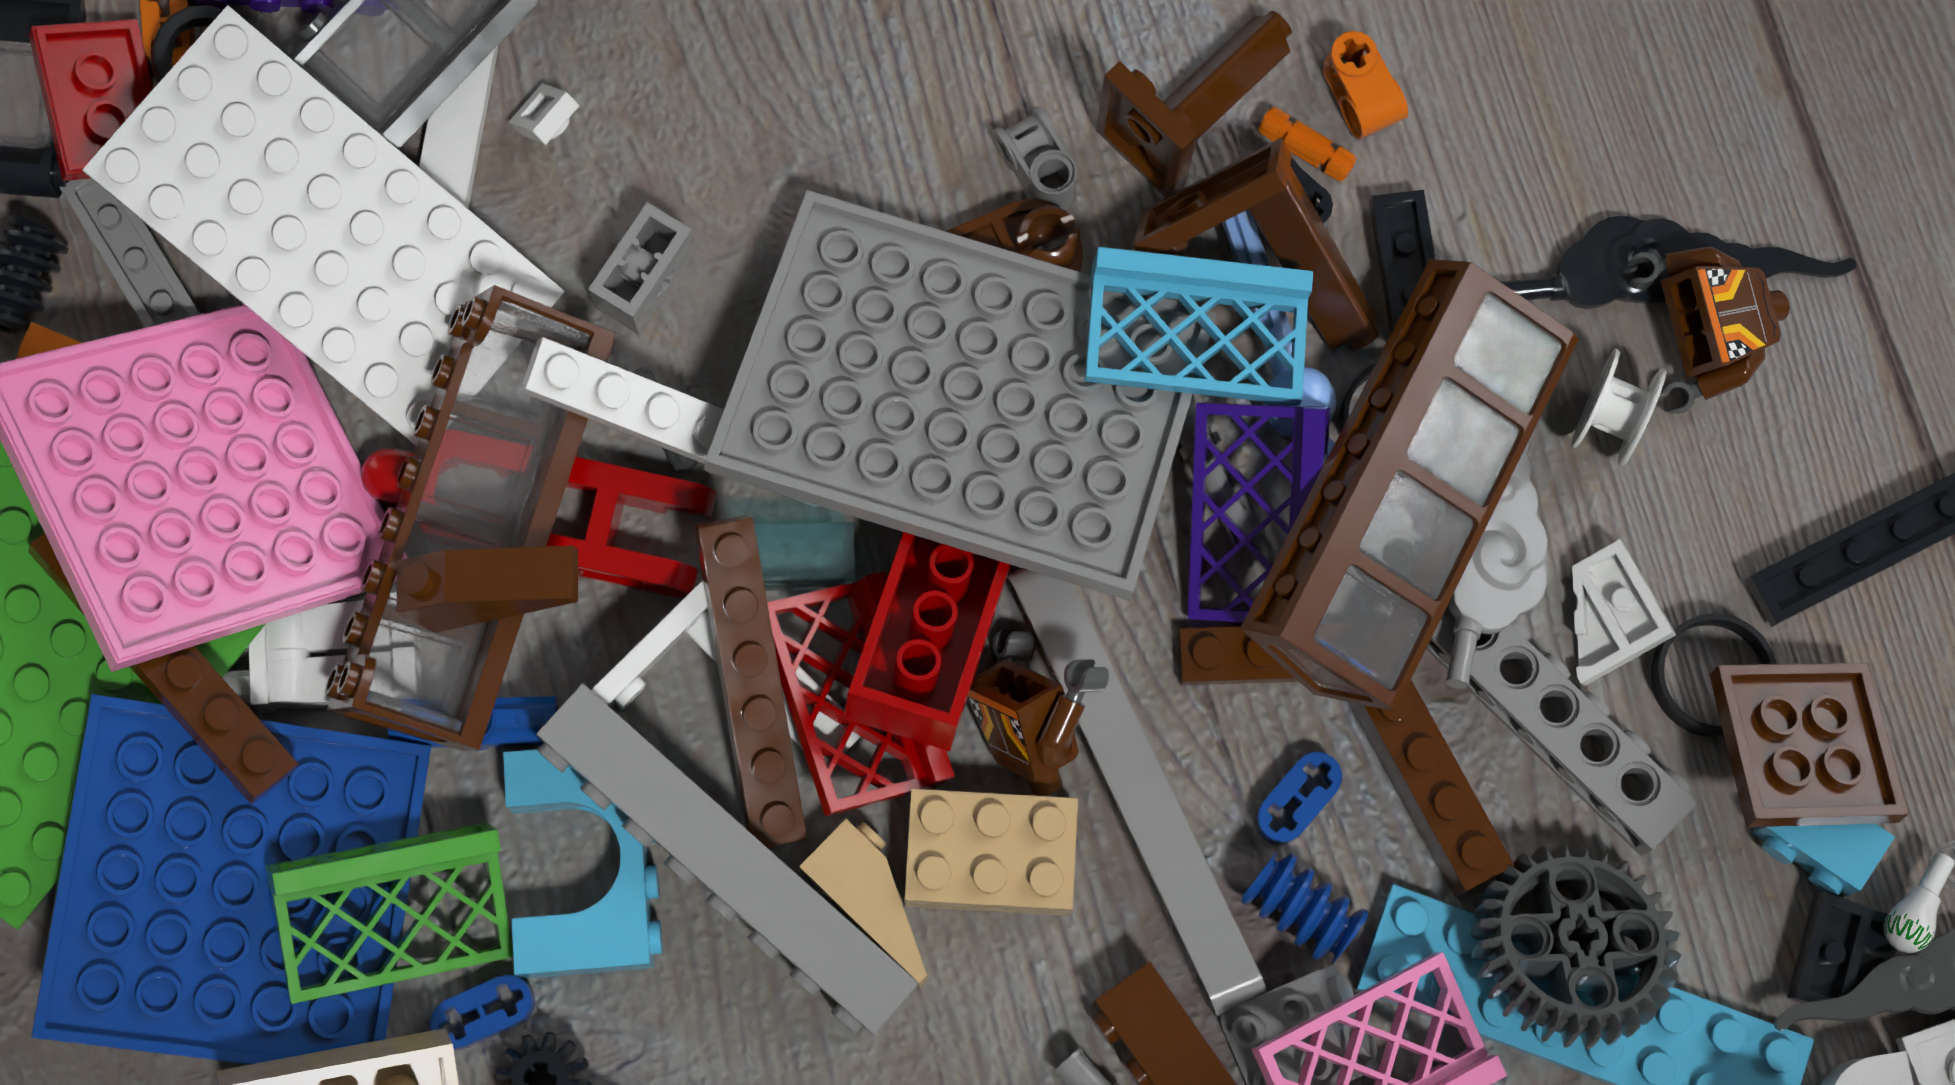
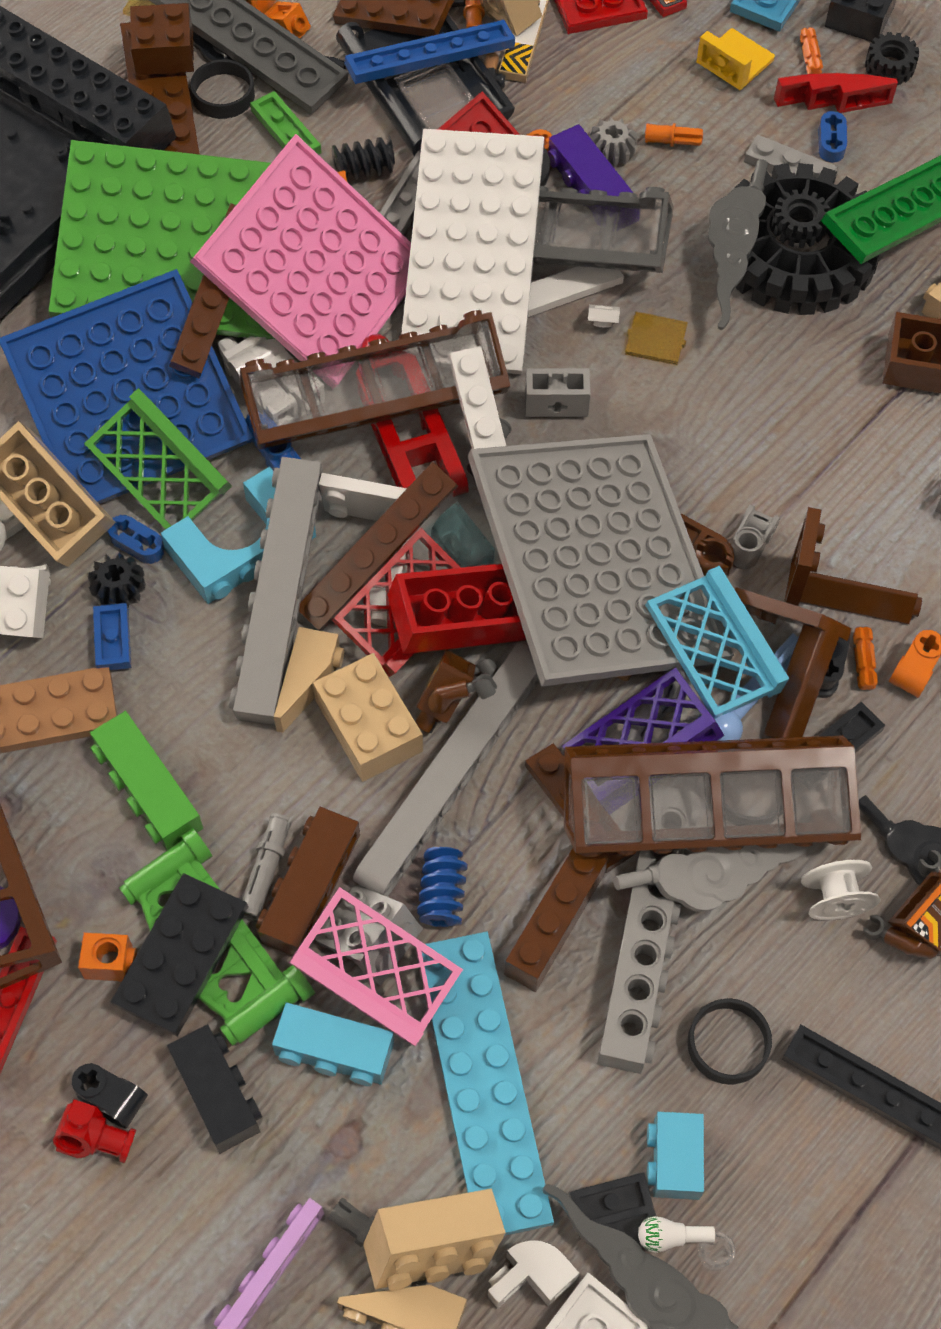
camera: 60 degrees right, 15 degrees down
reddish brown slope [396,546,578,633] -> none
blue beam [1255,752,1342,845] -> none
dark grey gear [1470,842,1681,1050] -> none
white wing [1572,539,1676,686] -> none
plate [1709,663,1909,827] -> none
none -> clear yellow piece [625,312,688,366]

